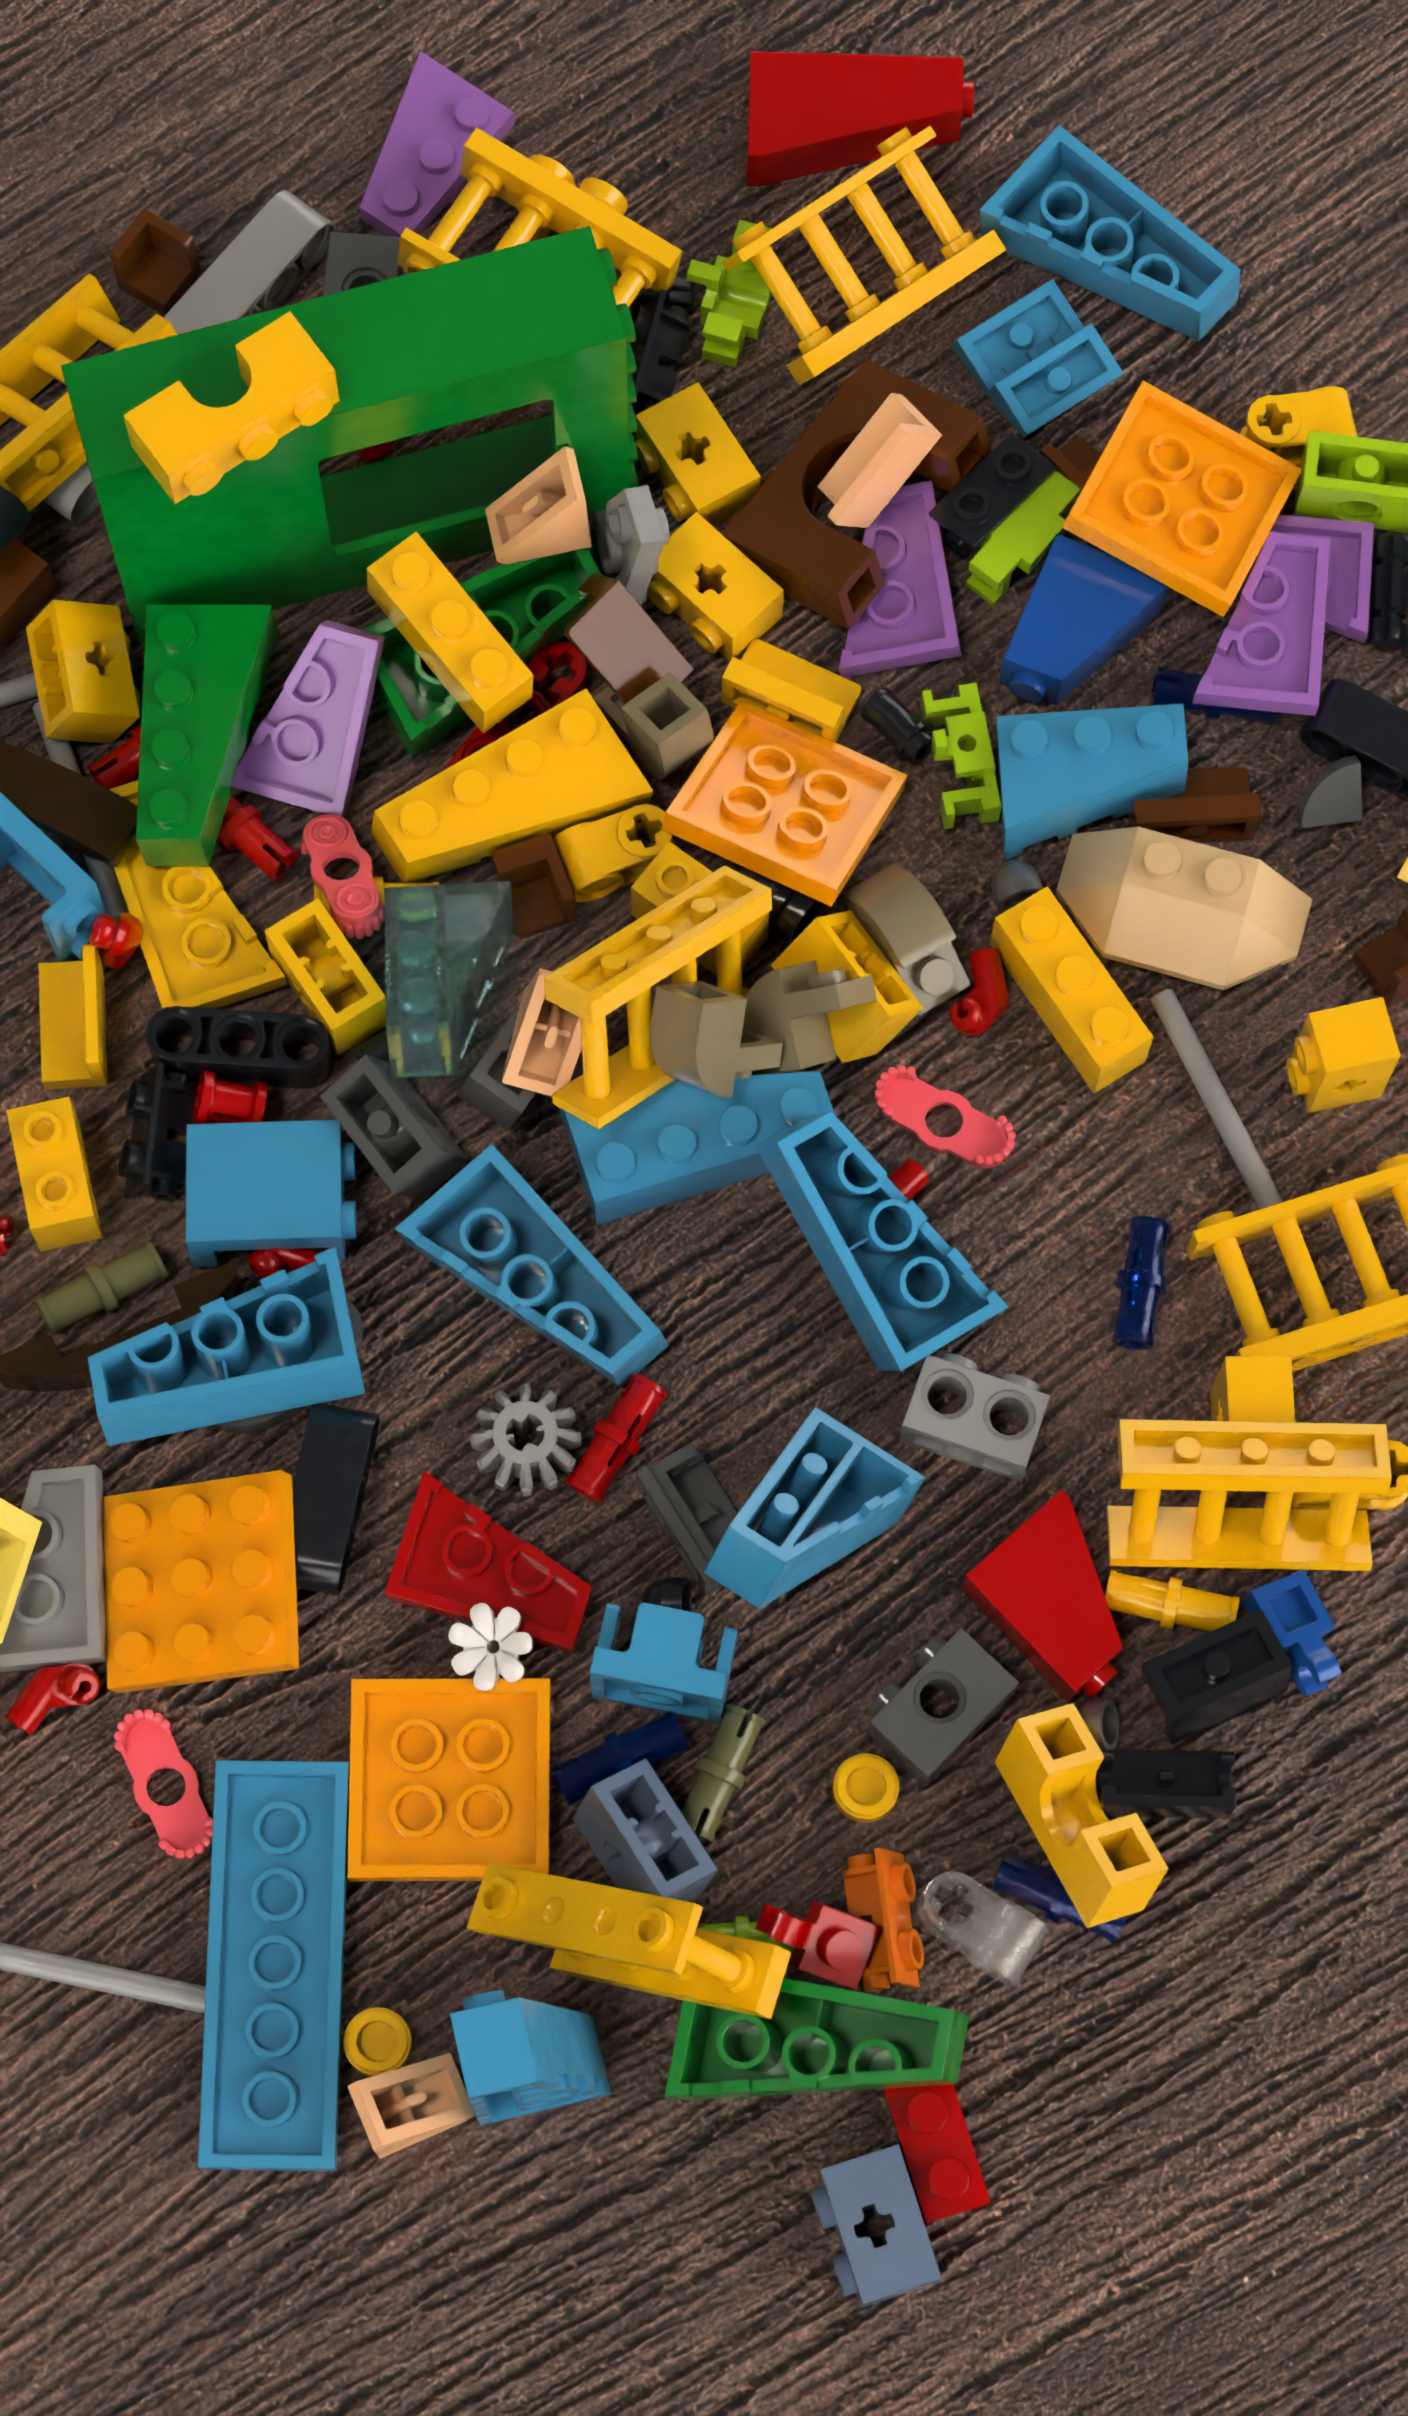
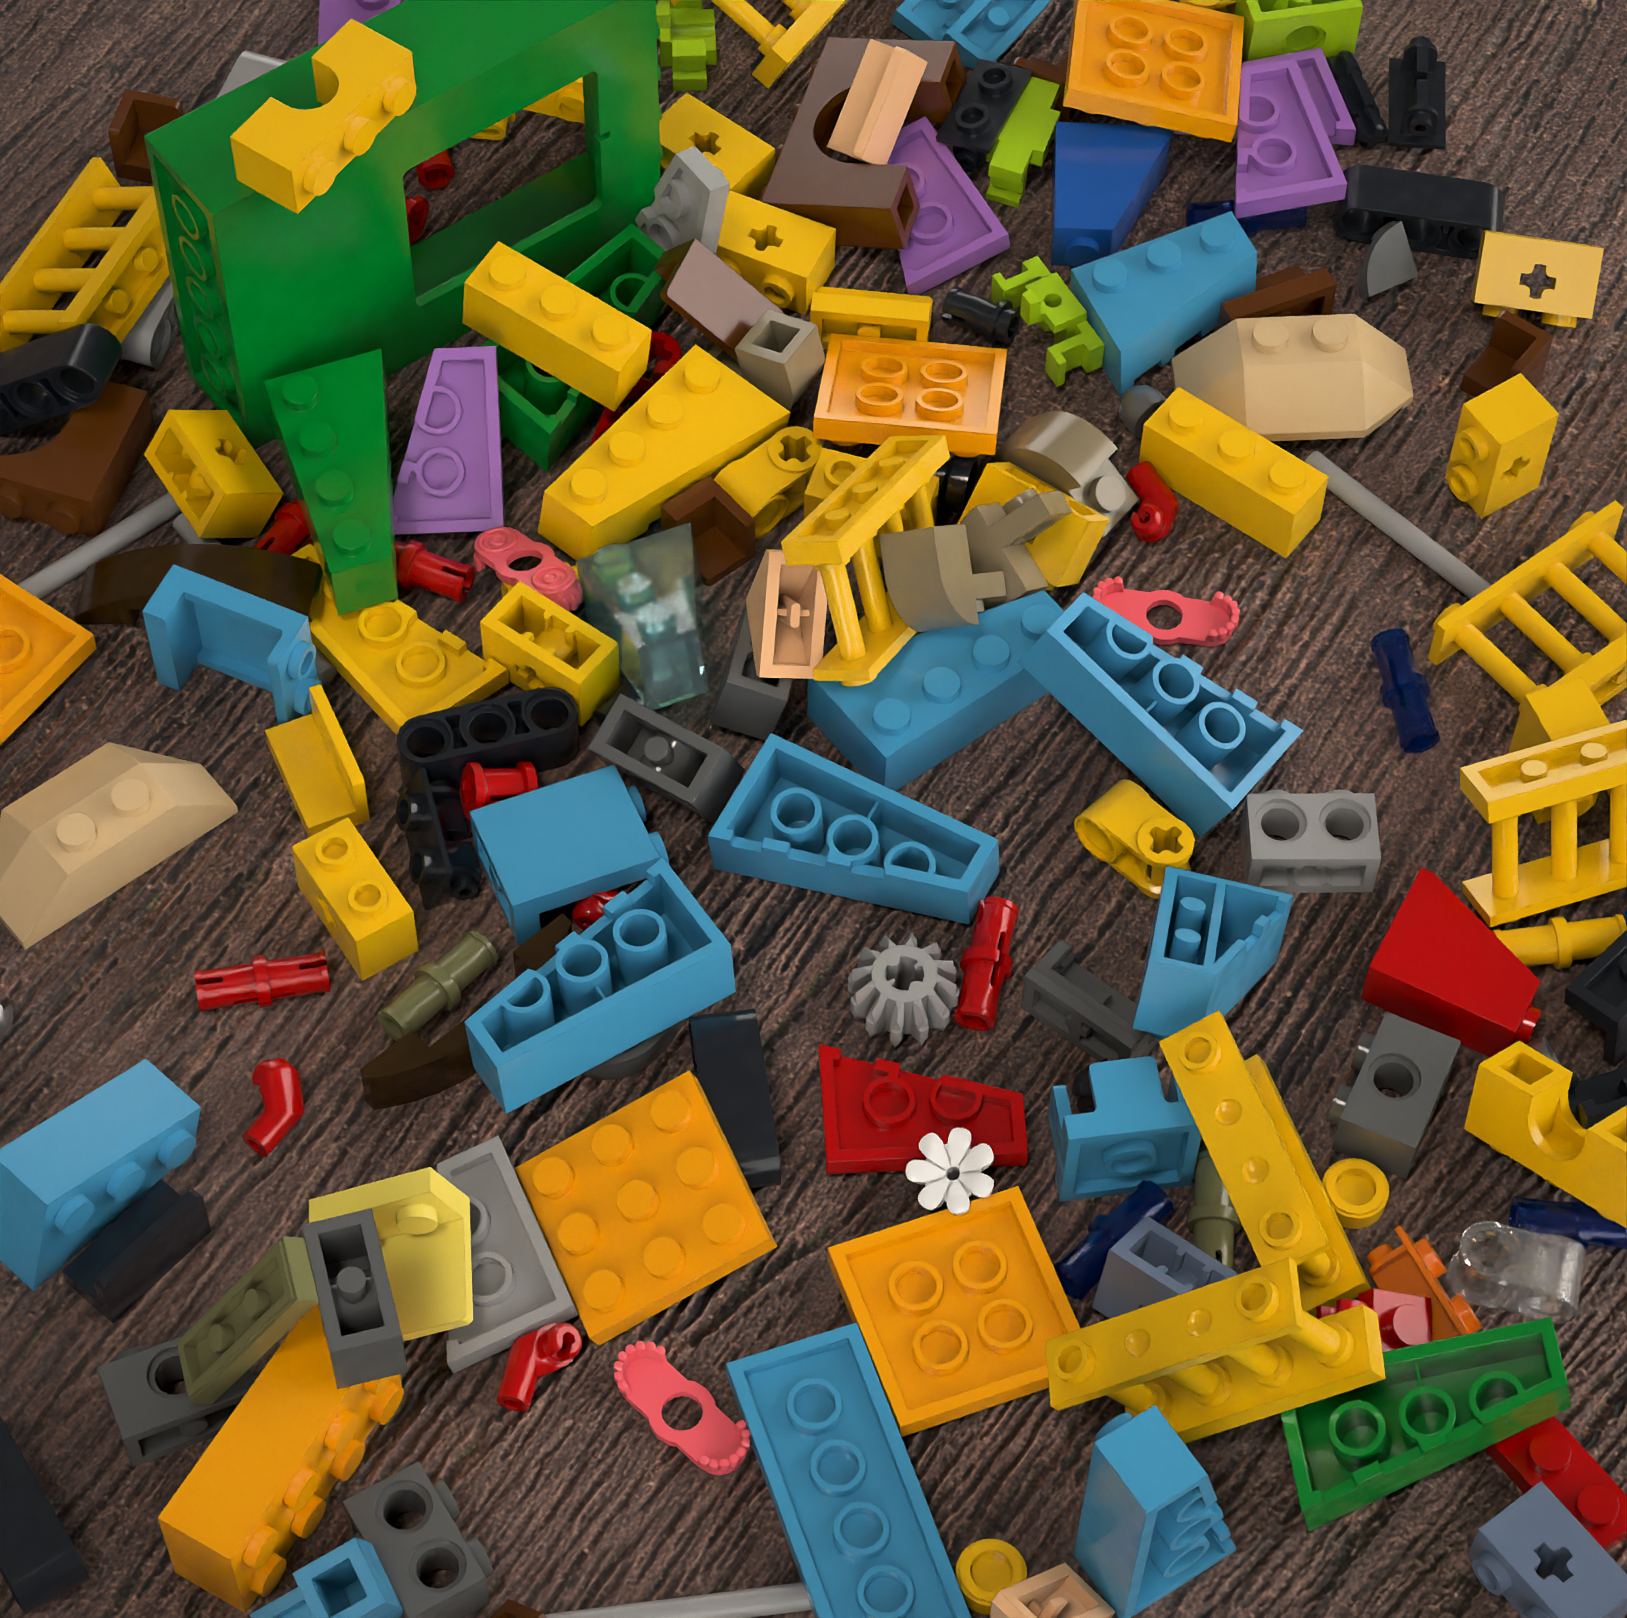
camera: 20 degrees left, 15 degrees down
red arm [88,912,143,969] -> none
light nougat slope [485,446,592,565] -> none
none -> yellow piece [1074,779,1195,899]
none -> yellow fence [1159,1010,1371,1318]

